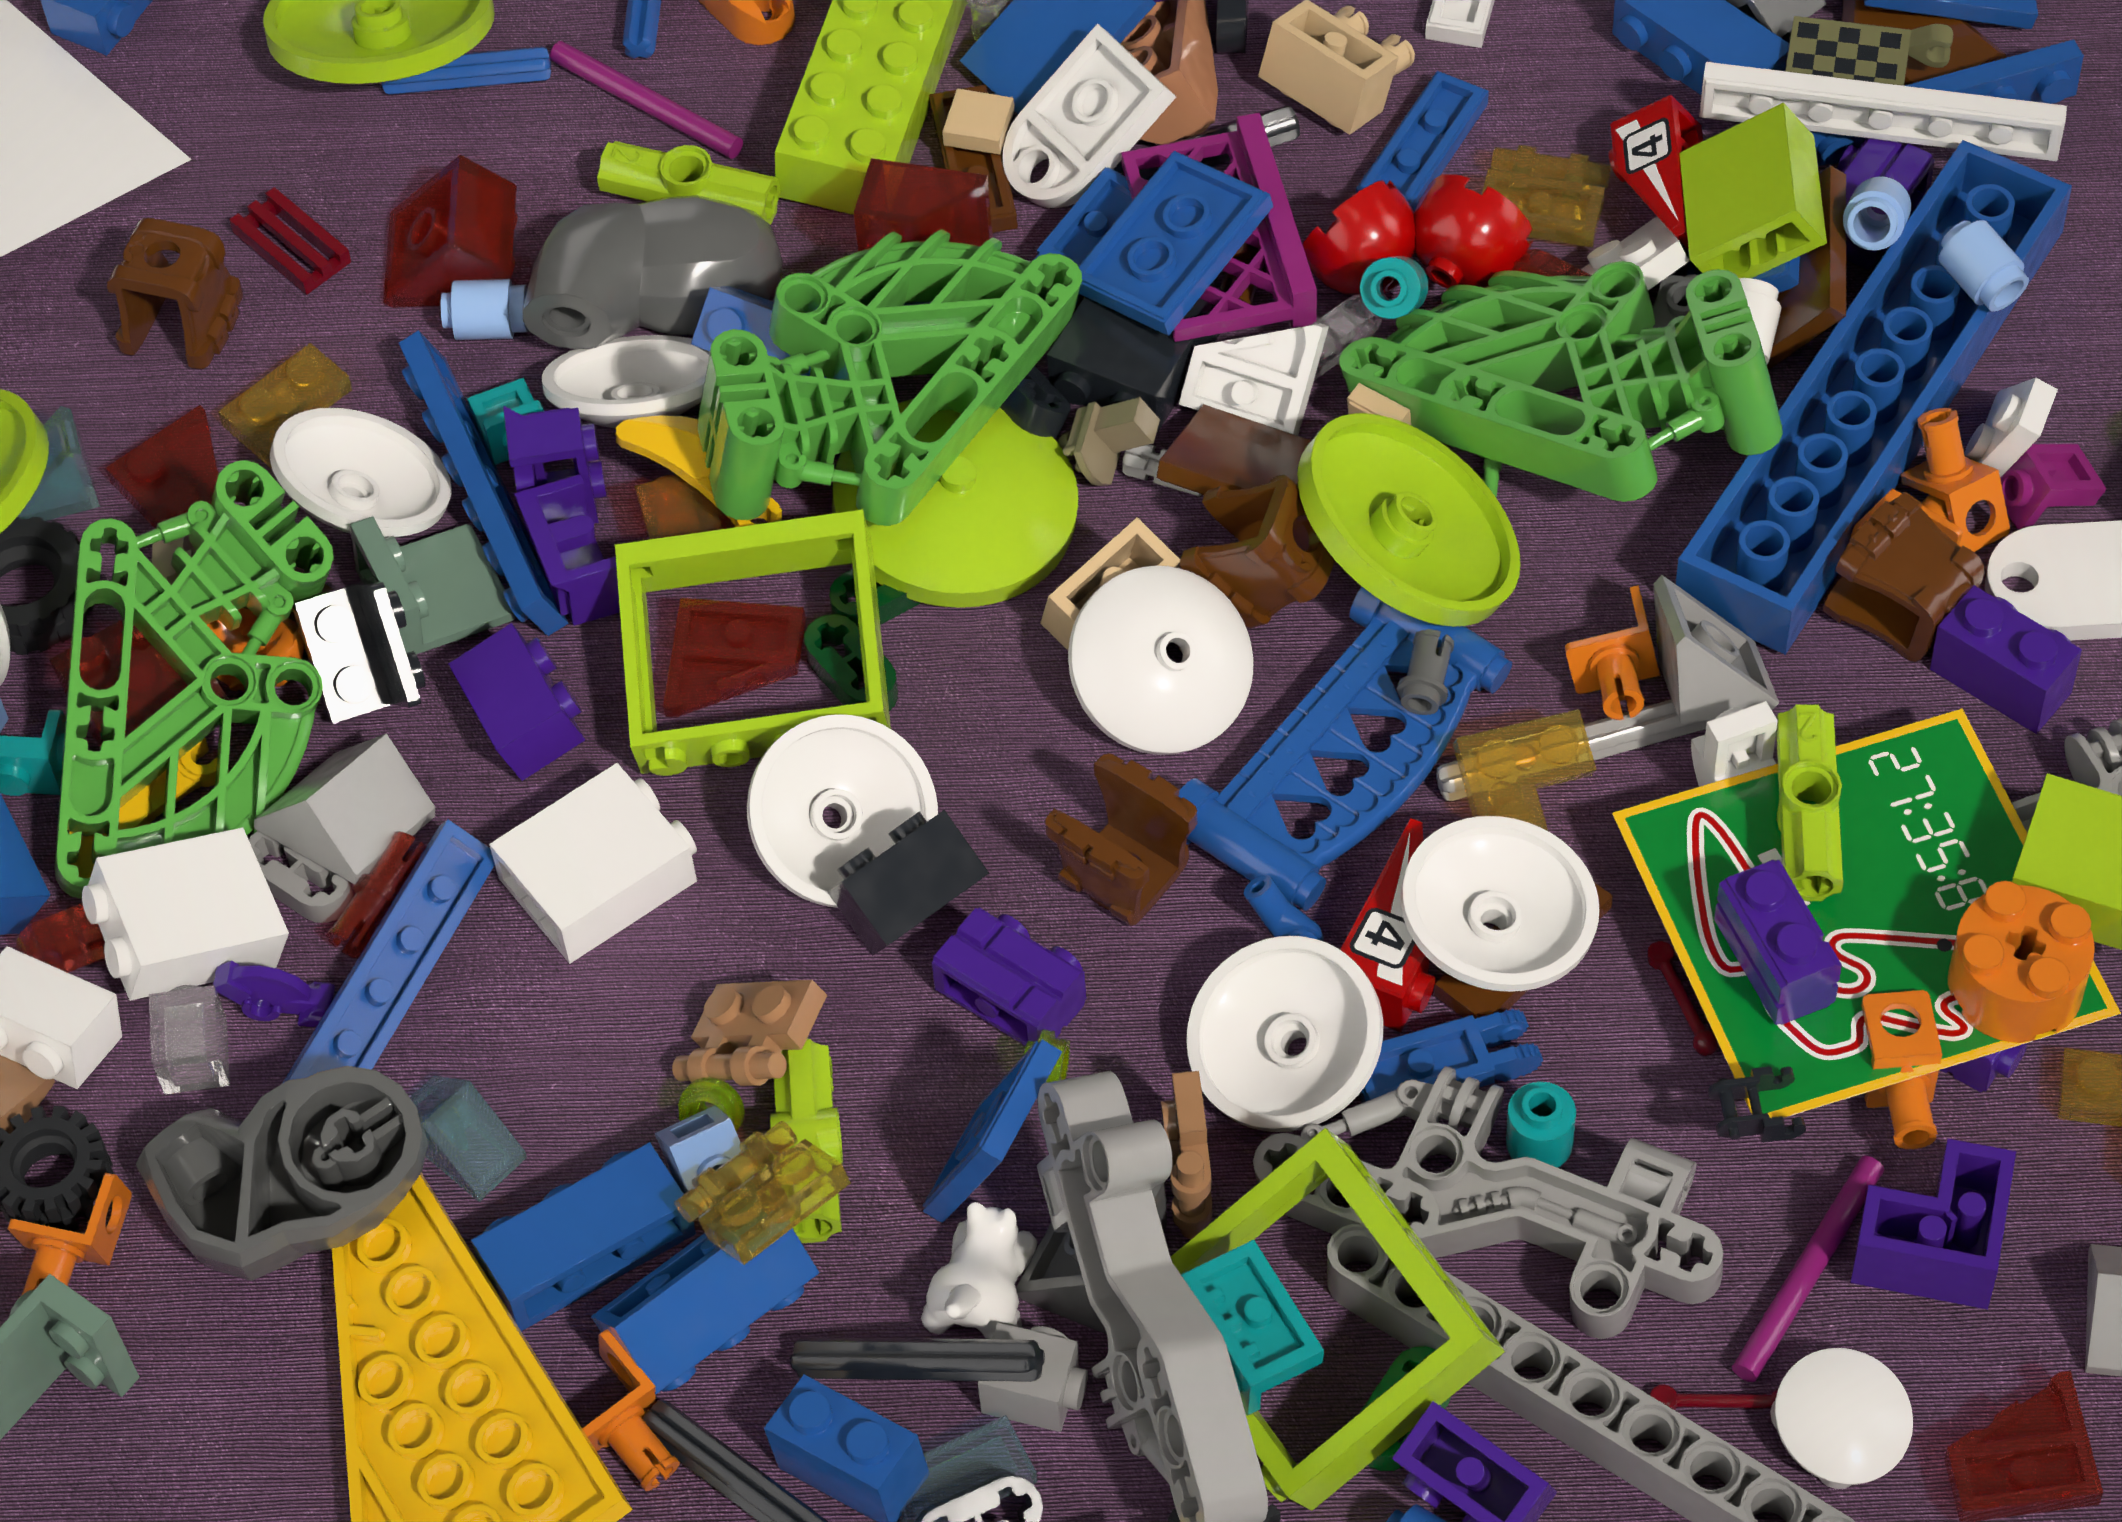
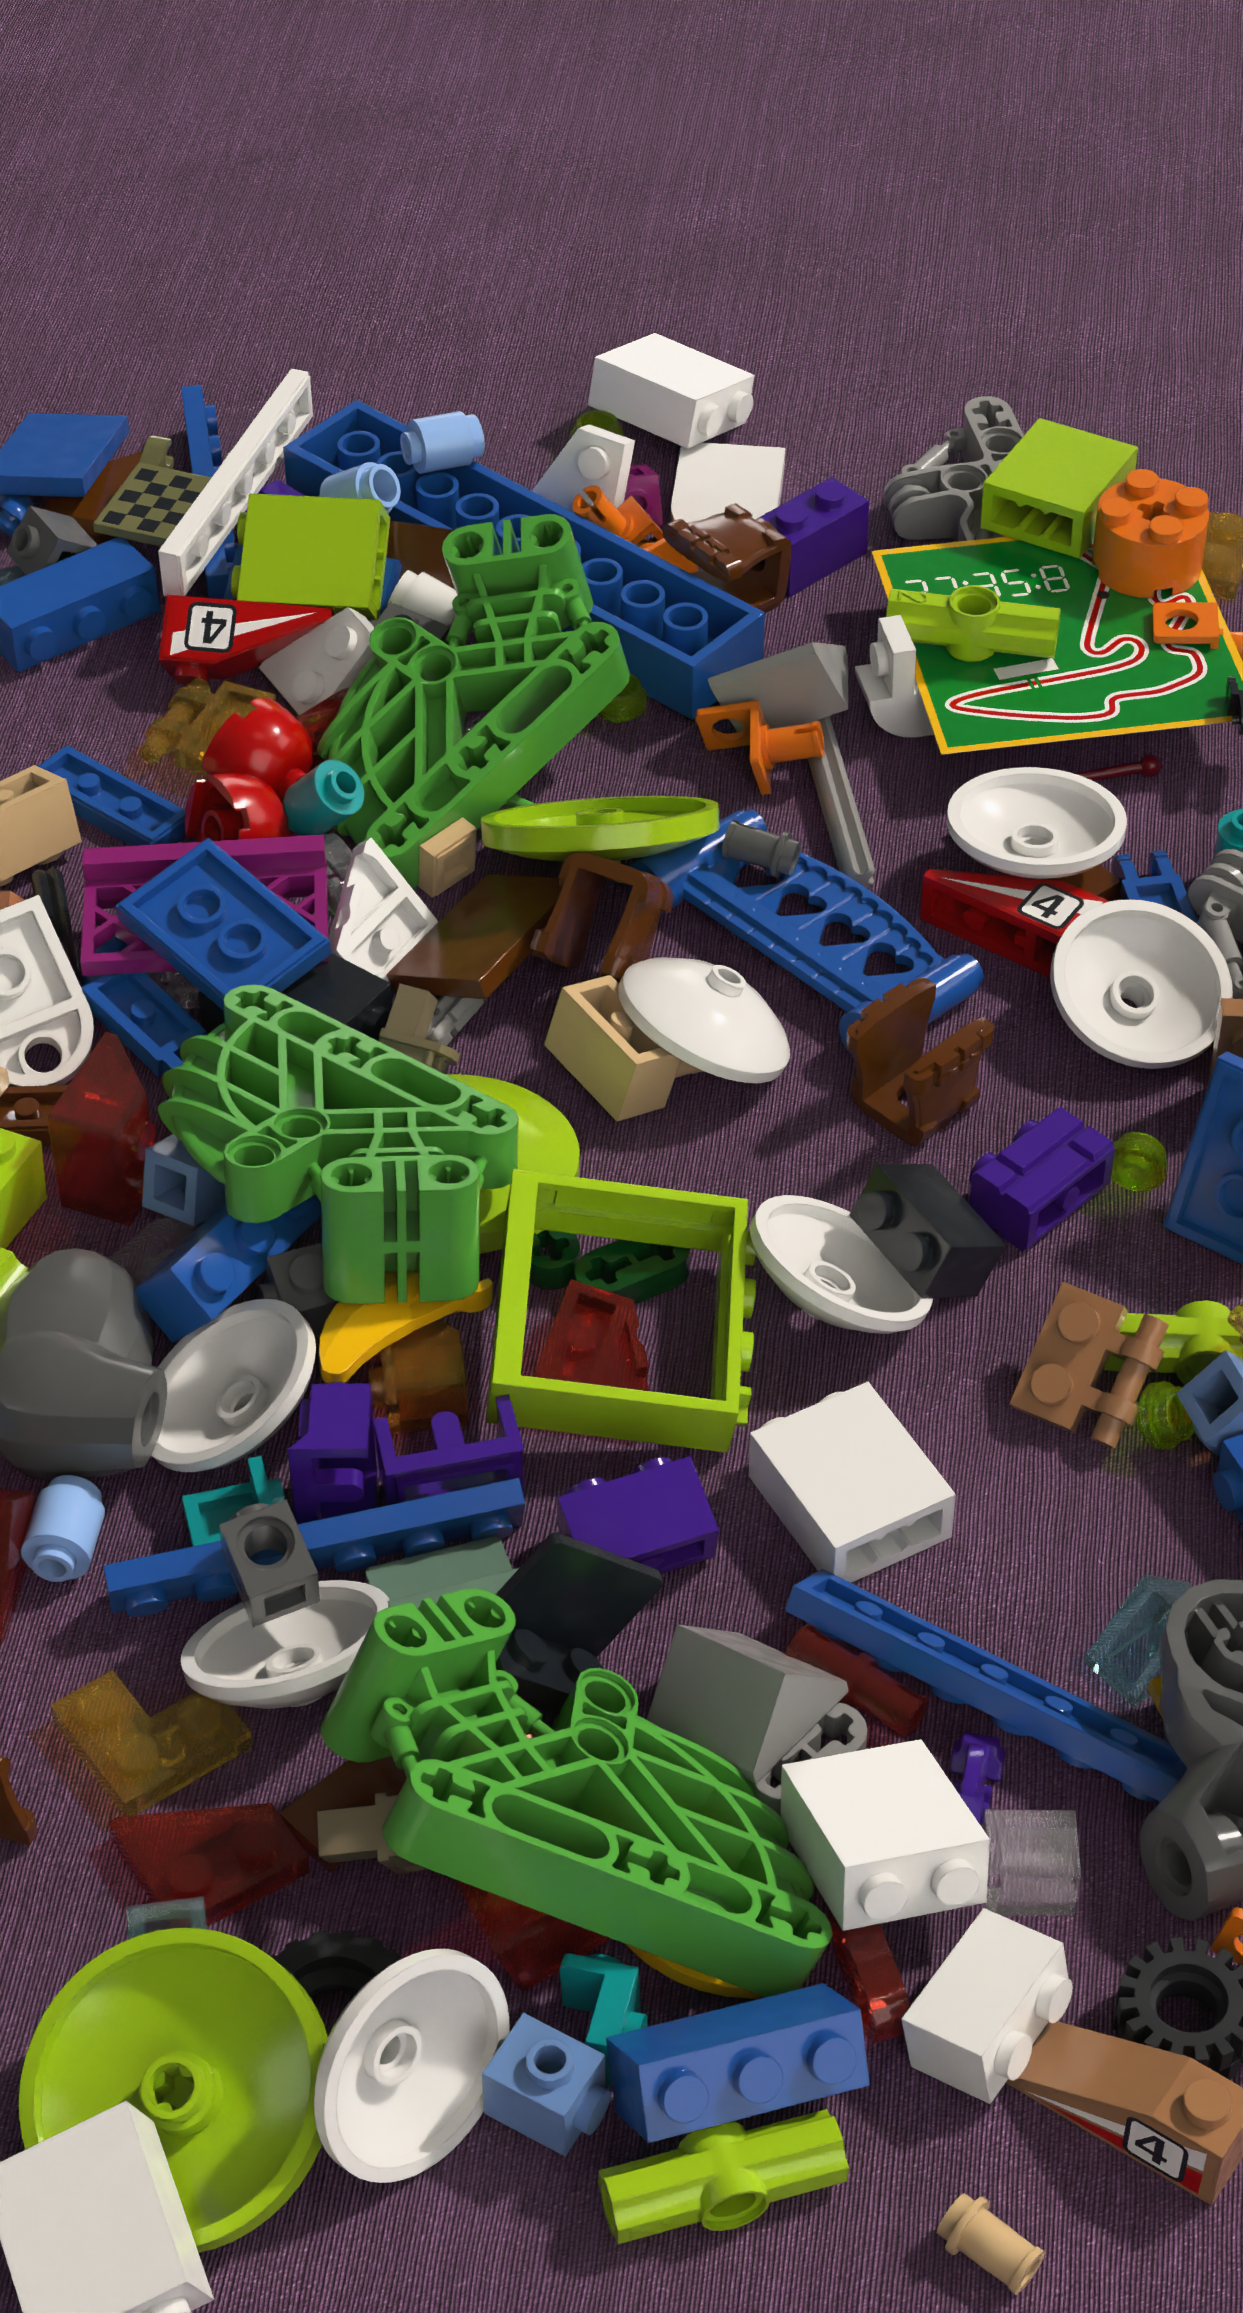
camera: 85 degrees left, 10 degrees down
blue arm [1243,875,1324,942] -> none
clear yellow plate [1453,709,1597,832] -> none
dark purple brick [1714,860,1842,1025] -> none
none -> dark grey brick [219,1500,320,1627]
none -> clear neon green plate [598,674,647,723]

